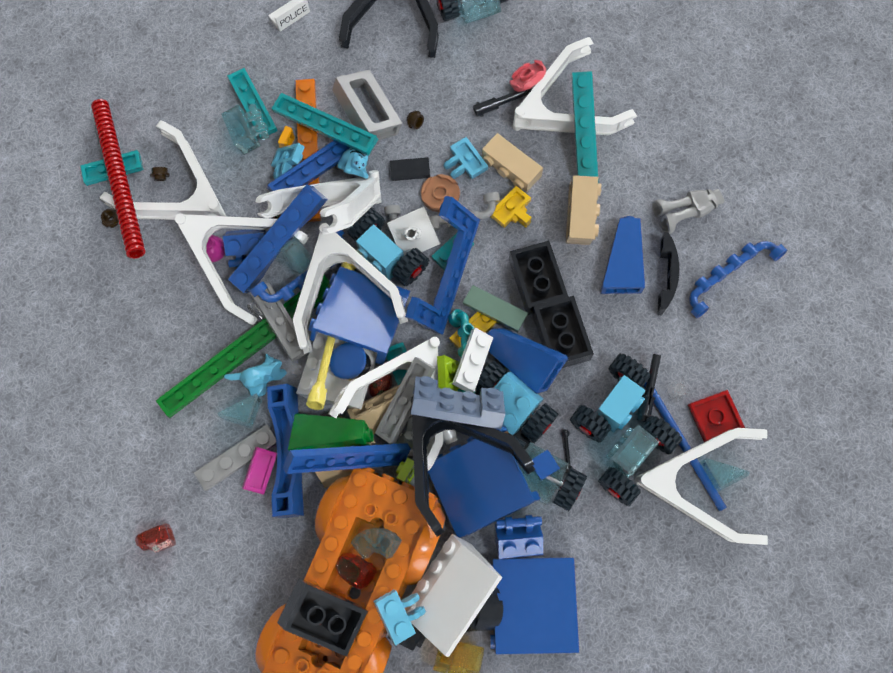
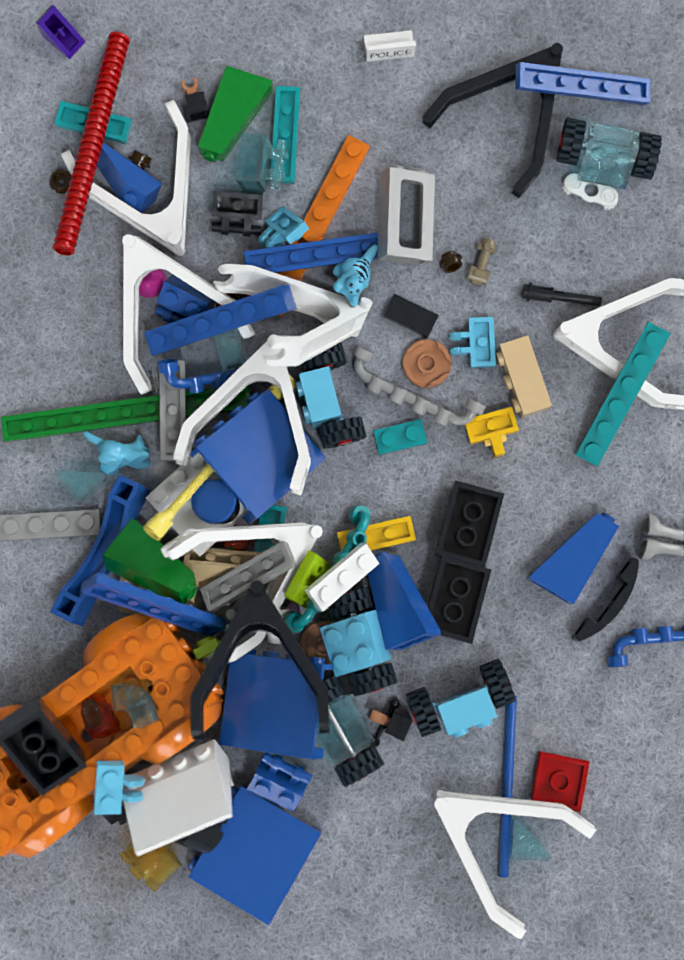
camera: 25 degrees right, 10 degrees up
dark pink tile [242,447,277,495] -> none
teal plate [271,93,379,156] -> none
light orange tile [278,126,295,148] -> none
white tile [387,207,440,256] -> none
blue plate [405,196,480,335] -> none
sand blue piece [411,376,505,429] -> none
sand green tile [463,285,528,333] -> none
coral tile [510,60,546,92] -> none
blue tile [532,450,560,481] -> none
tan brick [566,175,601,245] -> none
brick [598,415,682,506] -> none
black pin [636,354,661,422] -> none
none -> dark purple slope [36,5,86,59]
none -> blue slope [97,143,162,213]
none -> black piece [181,77,209,123]
none -> green slope [198,66,273,162]
none -> black brick [211,188,263,237]
none -> black piece [368,709,413,742]
none -> dark tan bar [467,238,497,286]
none -> white piece [562,173,618,210]

